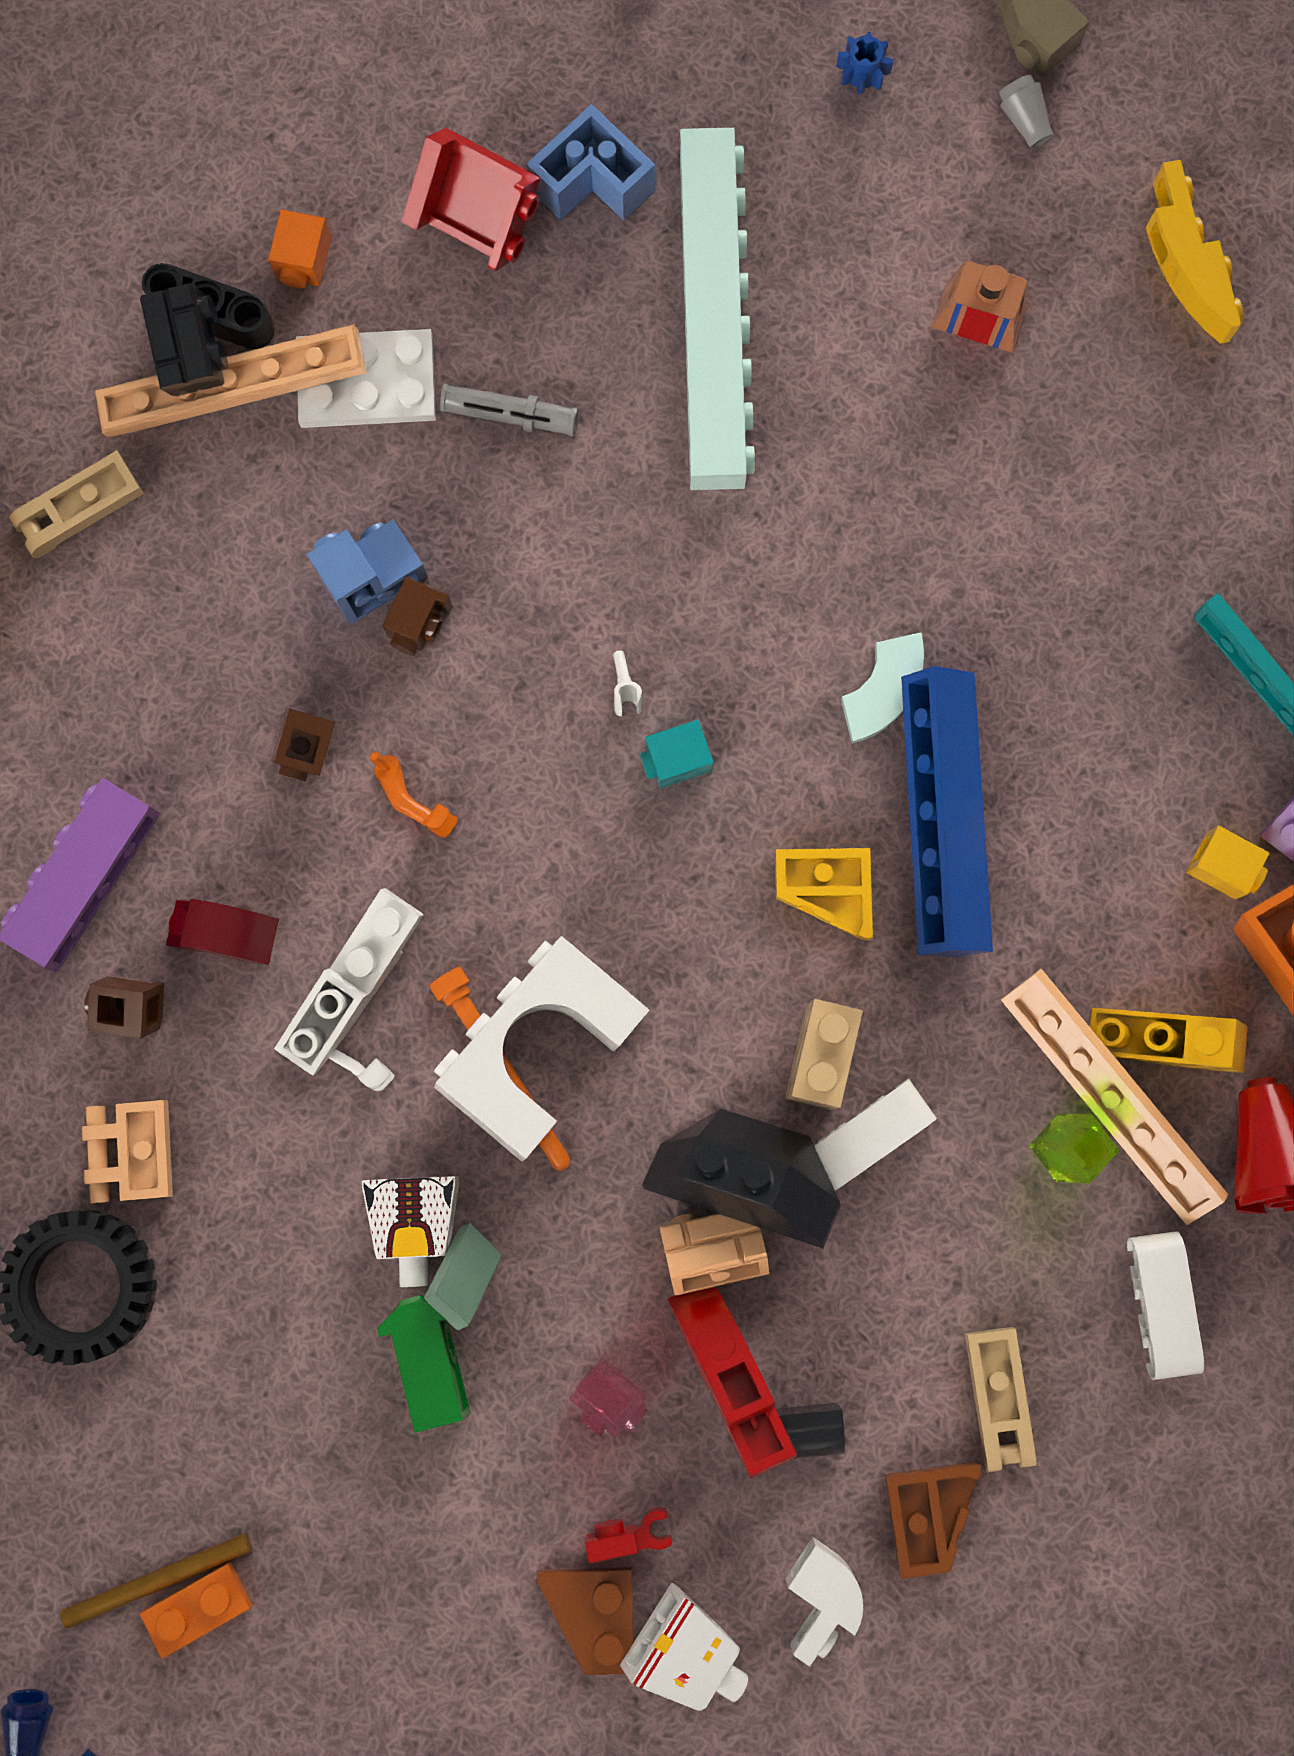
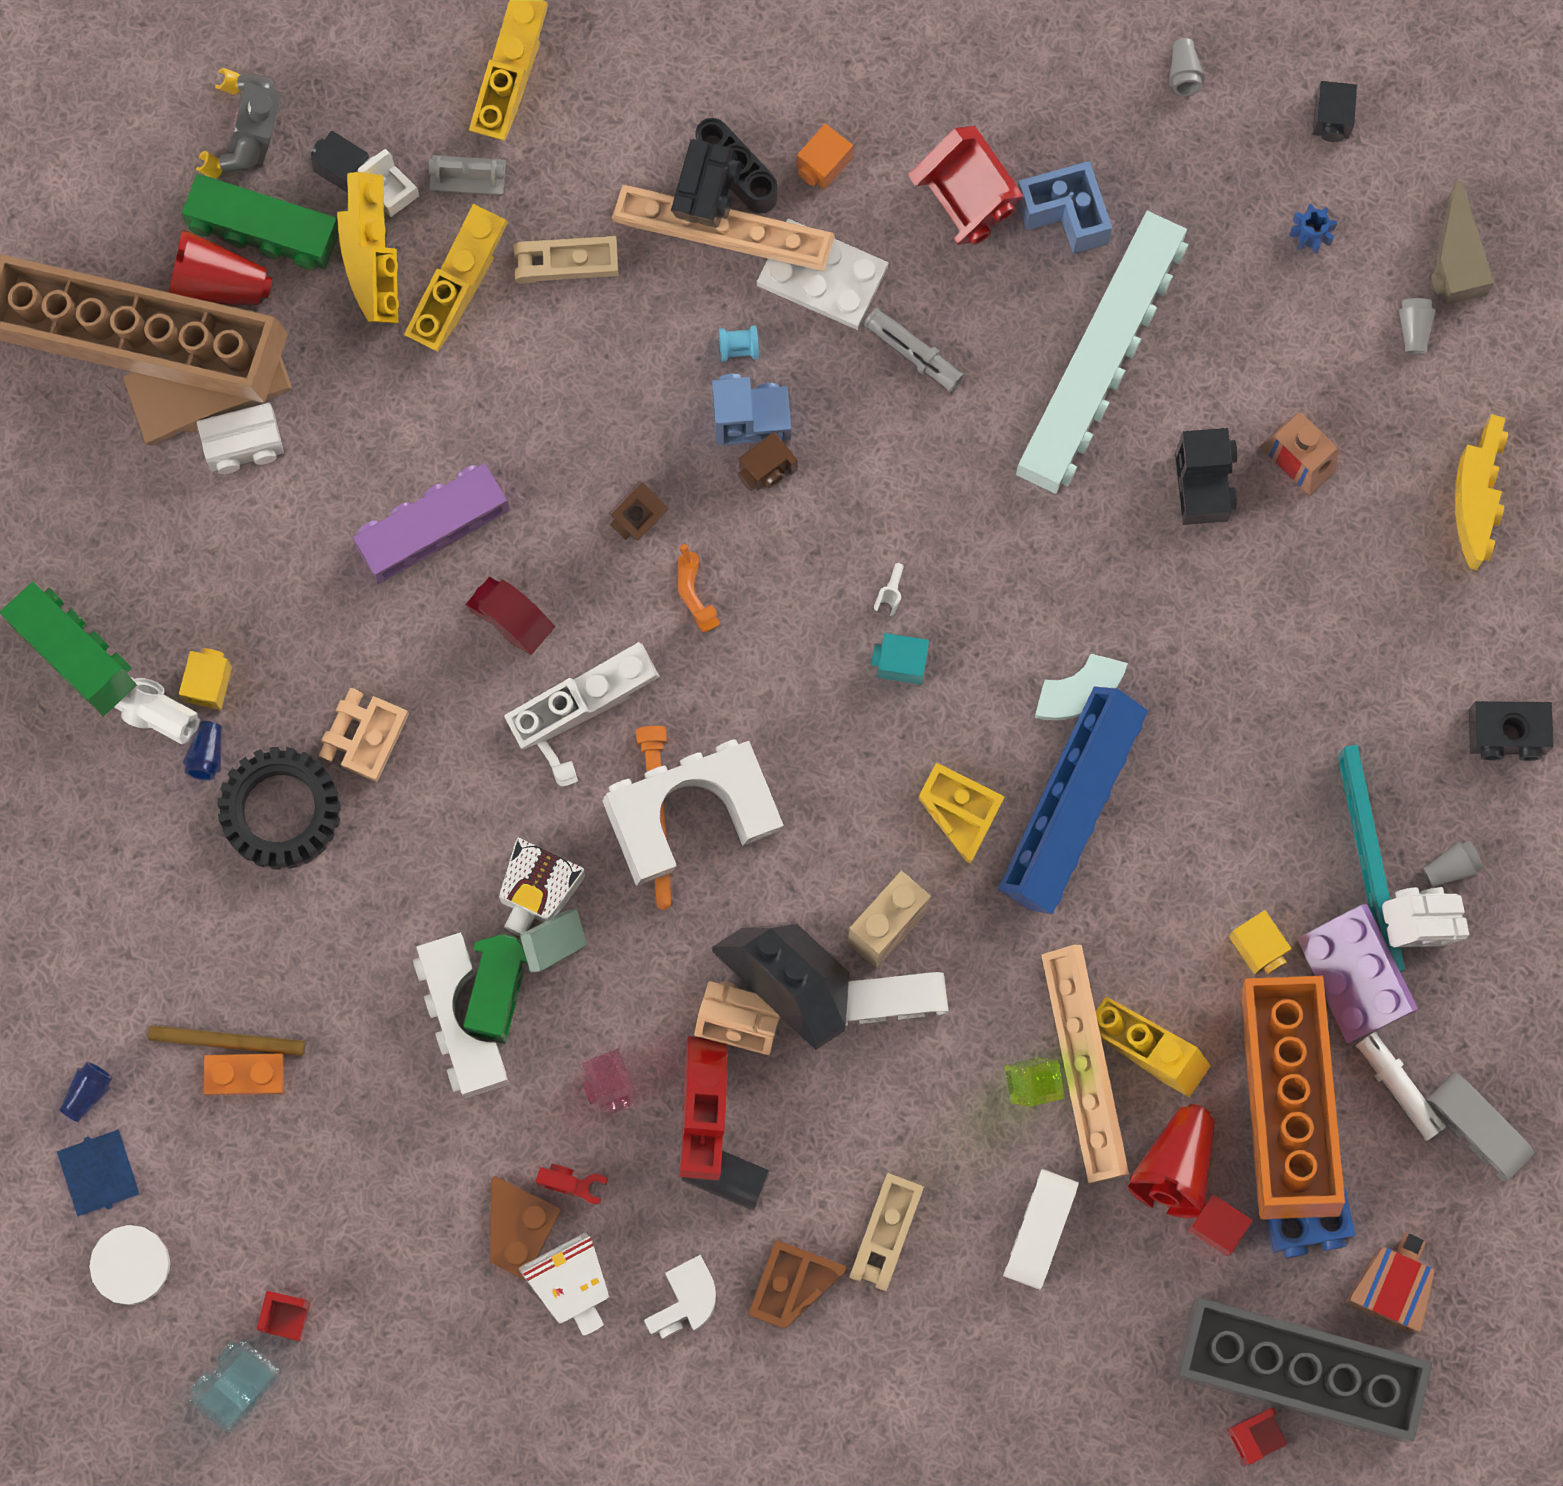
camera: 25 degrees right, 5 degrees down
reddish brown brick [84,976,164,1039] -> none
none -> white arch [413,932,510,1099]
none -> medium azure bush [719,325,759,362]
none -> black brick [1175,428,1237,525]

